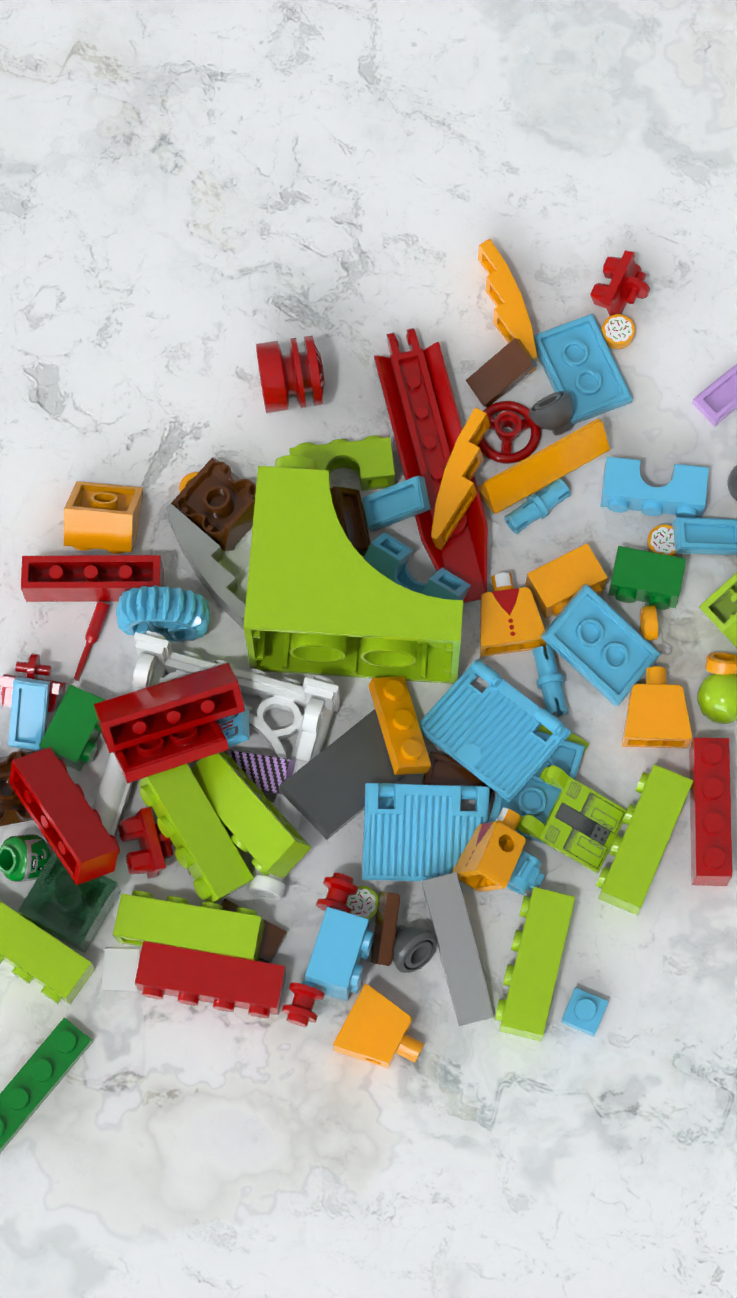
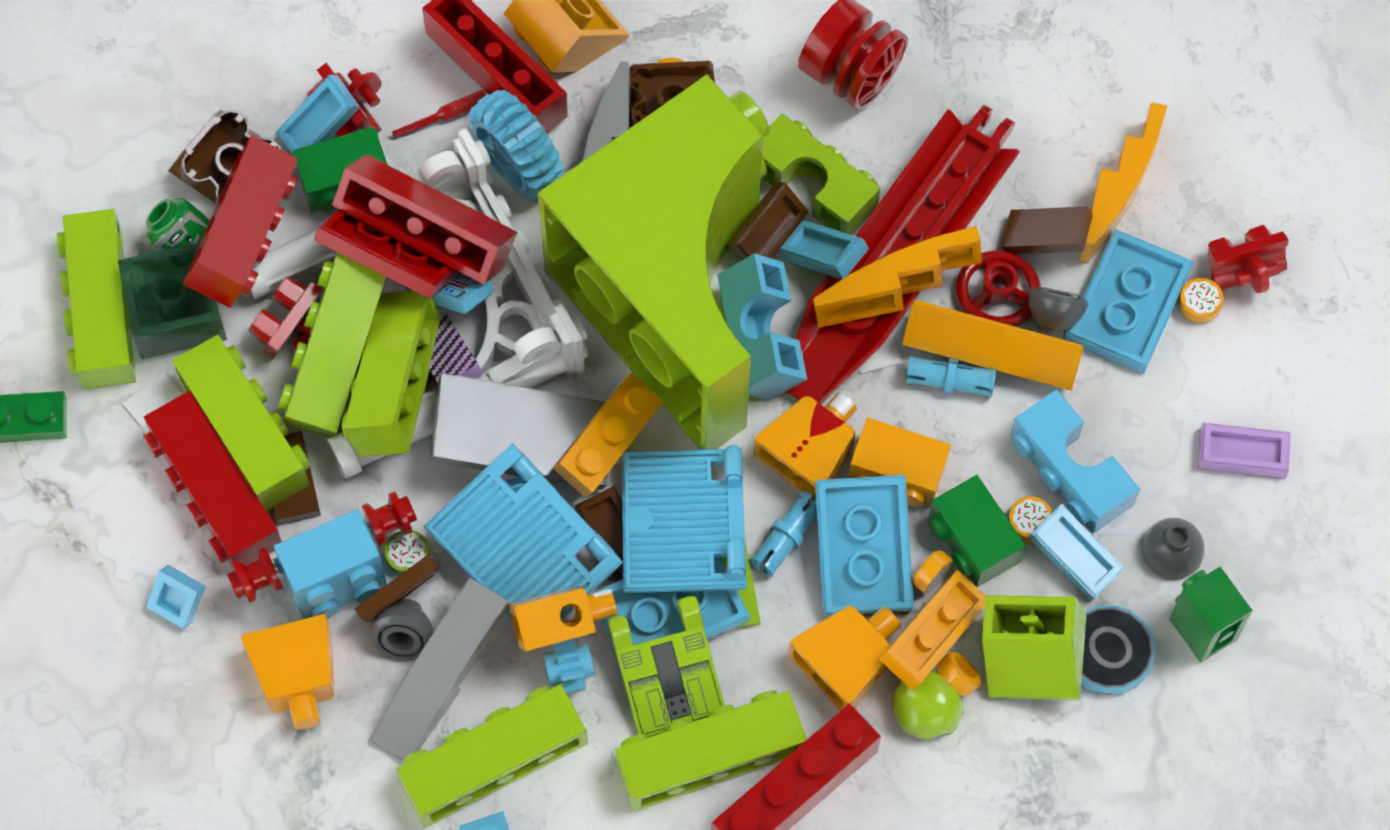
camera: 45 degrees right, 5 degrees down
none -> medium azure plate [146,565,206,629]
none -> light orange plate [879,569,986,691]

